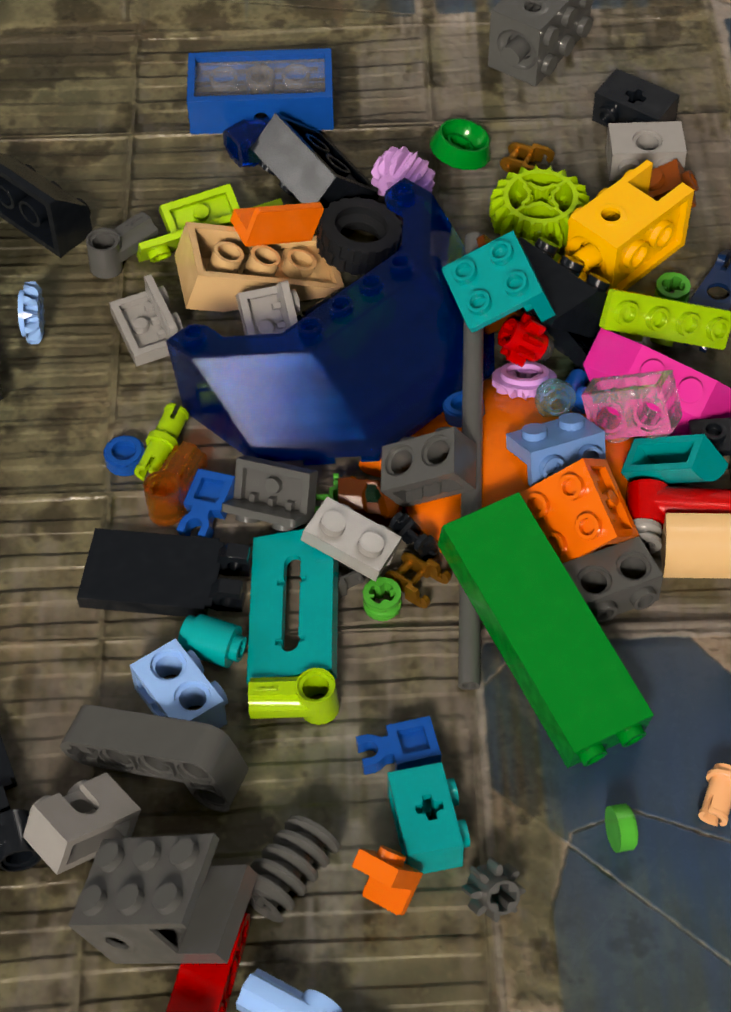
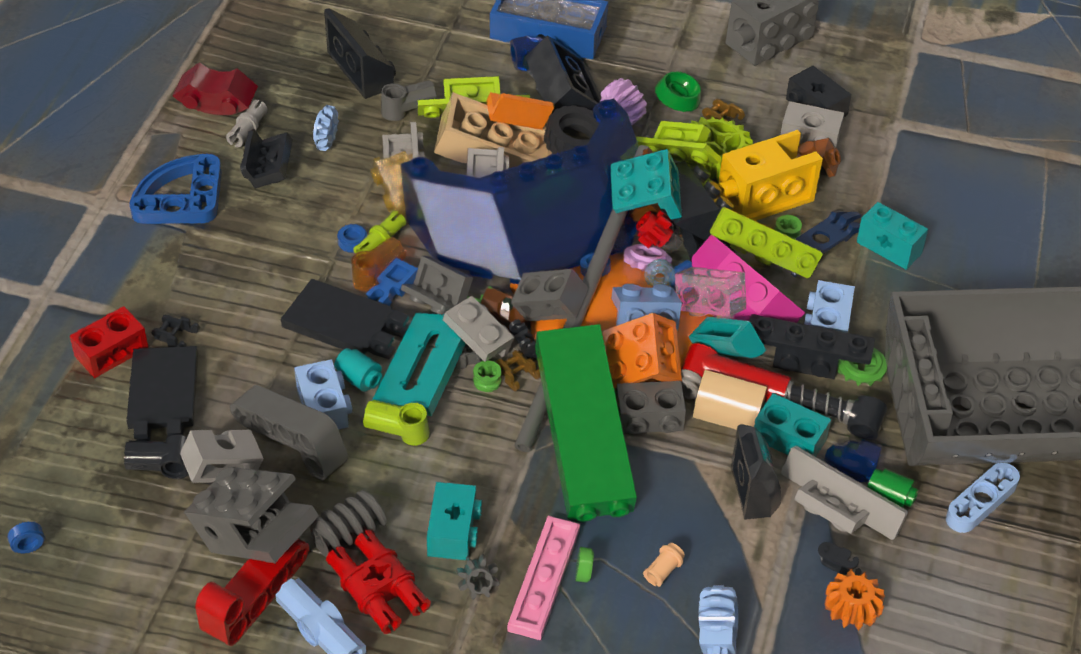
camera: 15 degrees right, 5 degrees down
orange bracket [352,845,423,915] -> none
blue plate [356,716,441,775] -> none
none -> red pin [326,529,431,634]
none -> clear yellow bracket [370,151,428,218]
none -> bright pink tile [507,516,580,640]
none -> lime bracket [617,121,722,164]

